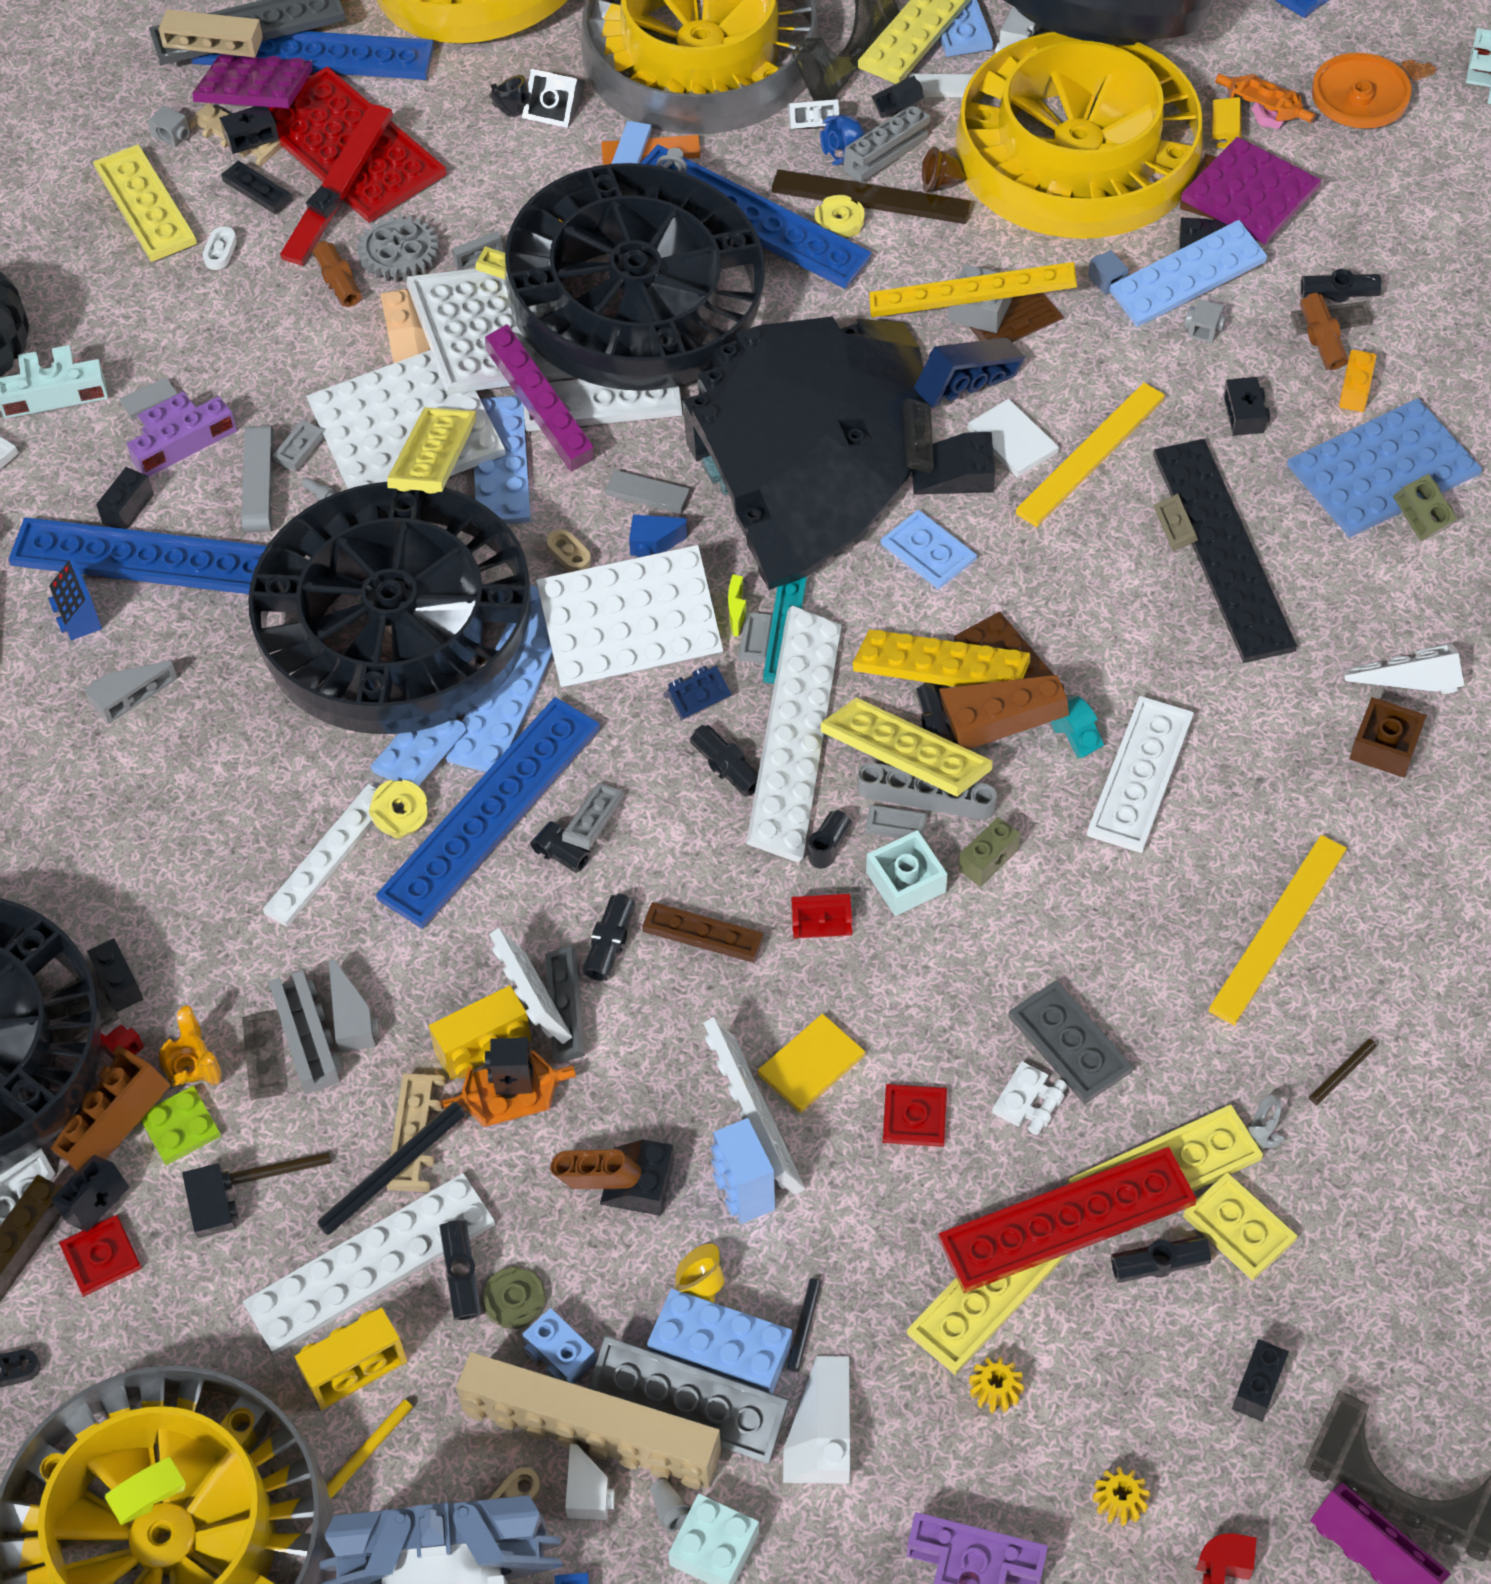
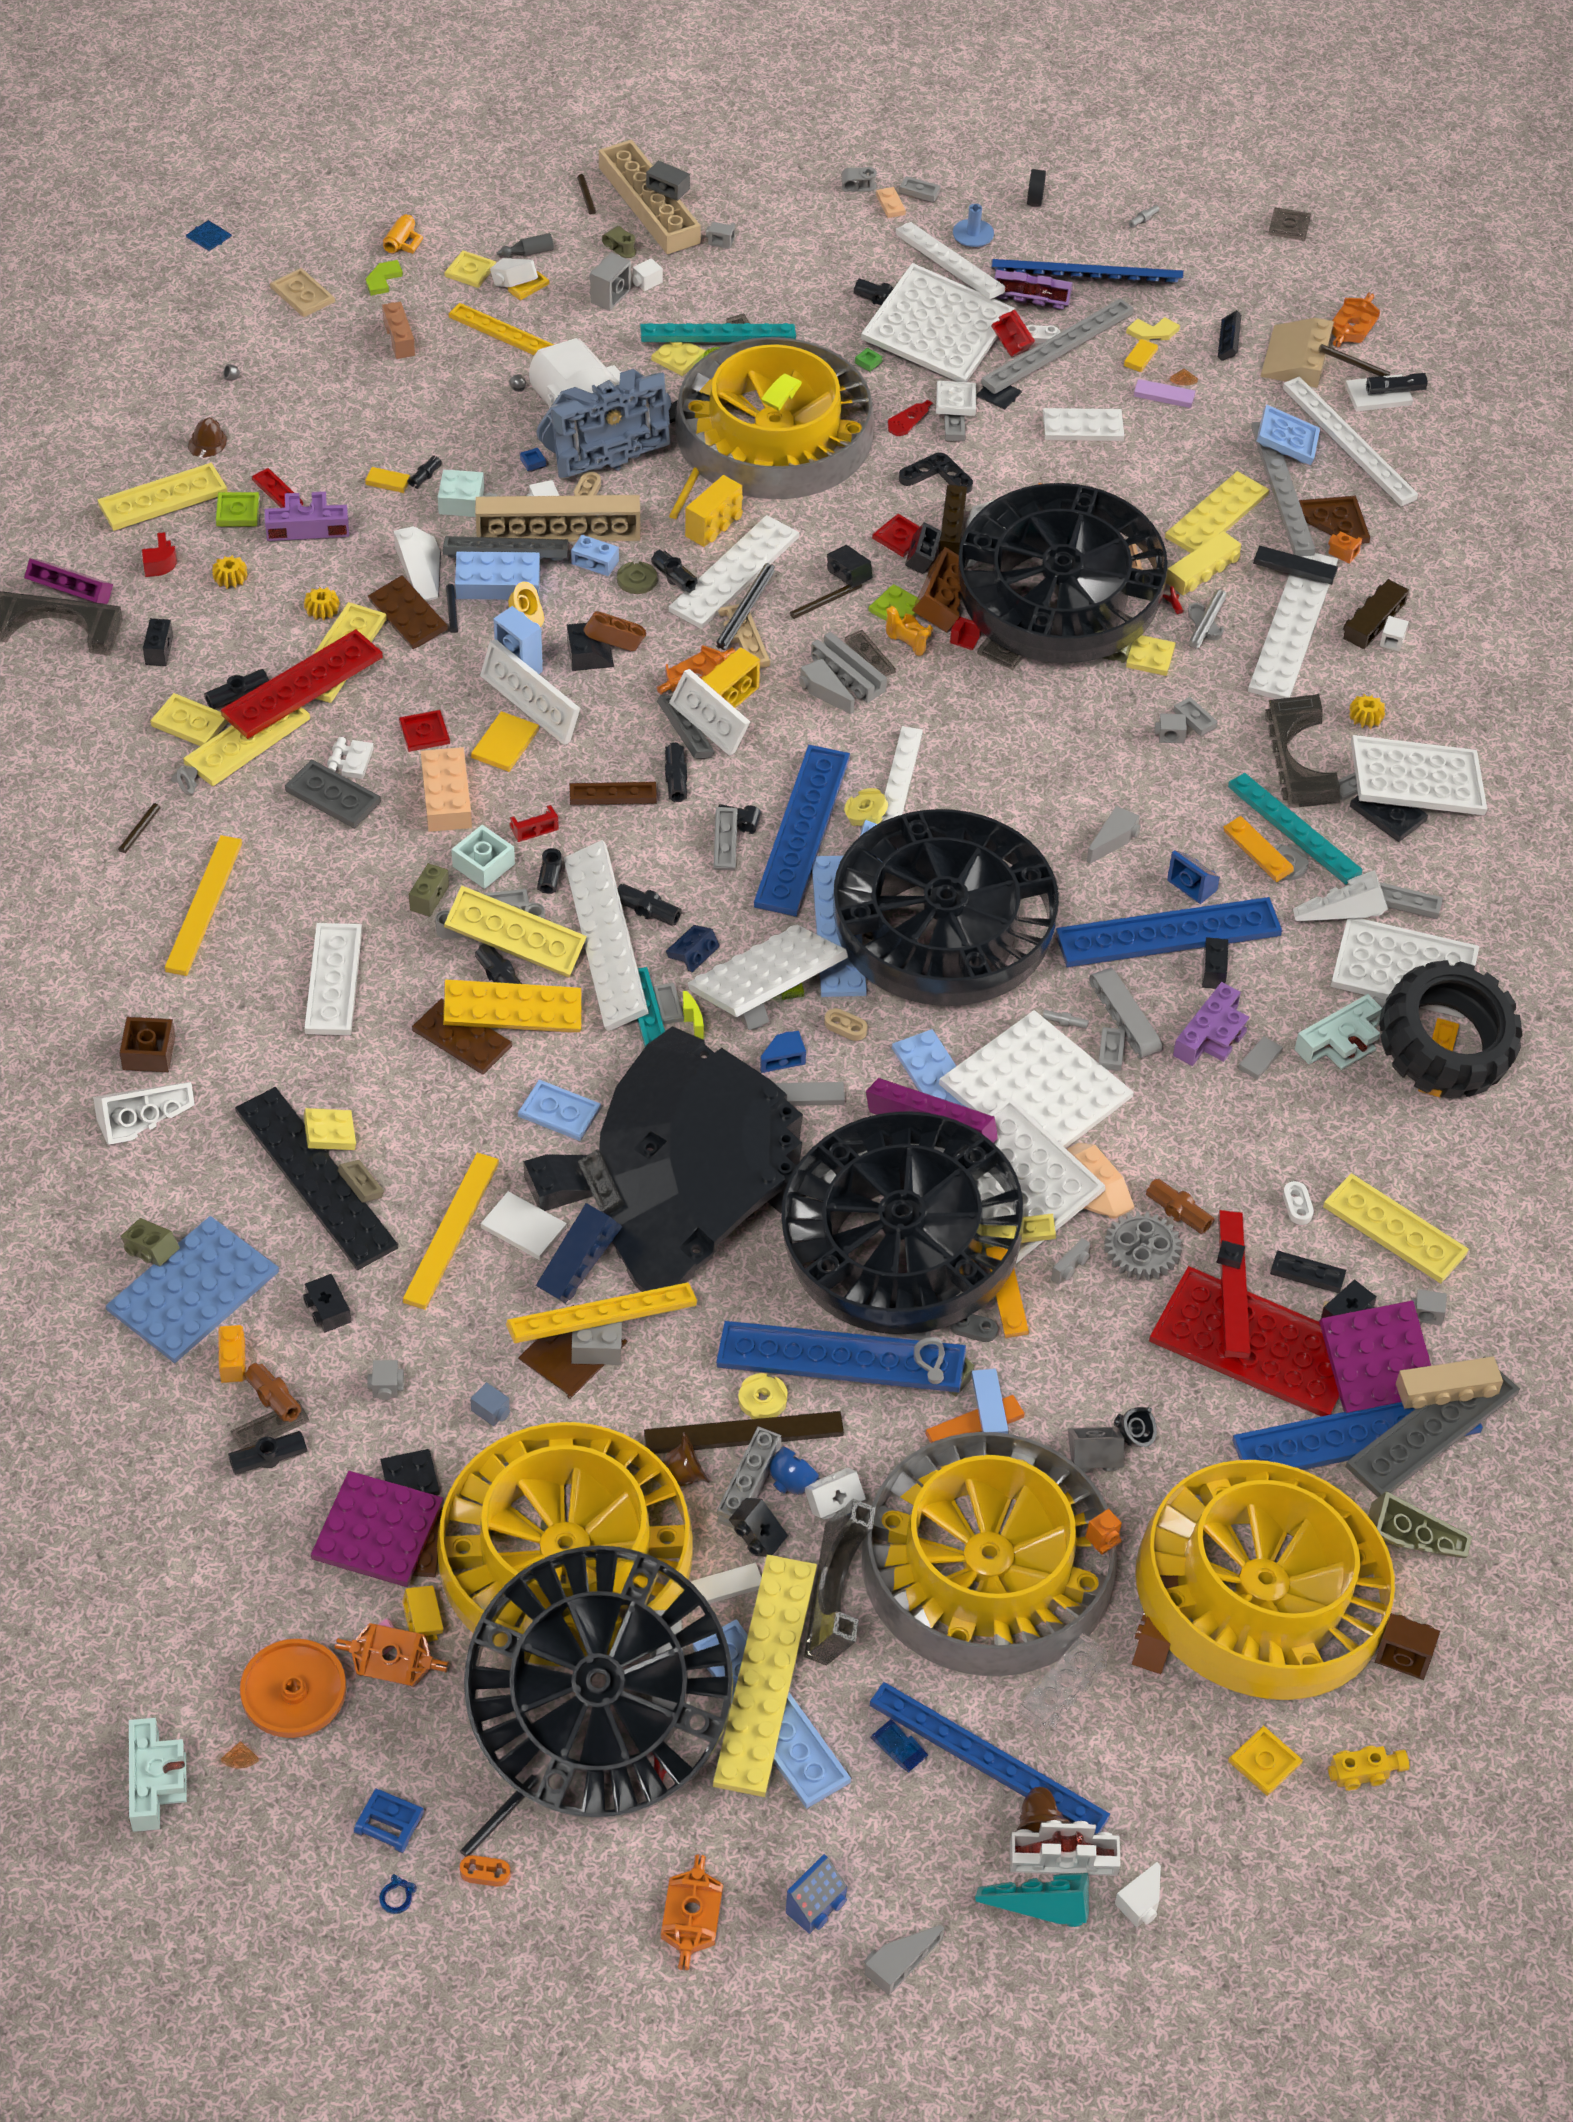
camera: 155 degrees right, 5 degrees down
black brick [87,938,144,1012] -> none
light yellow plate [387,407,476,493] -> none
black brick [485,1037,533,1095] -> none
dark orange wedge [939,675,1069,750] -> none
teal brick [1050,695,1104,758] -> none
light blue plate [1109,220,1267,327] -> none
none -> light yellow plate [304,1108,356,1150]
none -> reddish brown plate [368,575,448,649]
none -> light nougat brick [420,747,472,832]

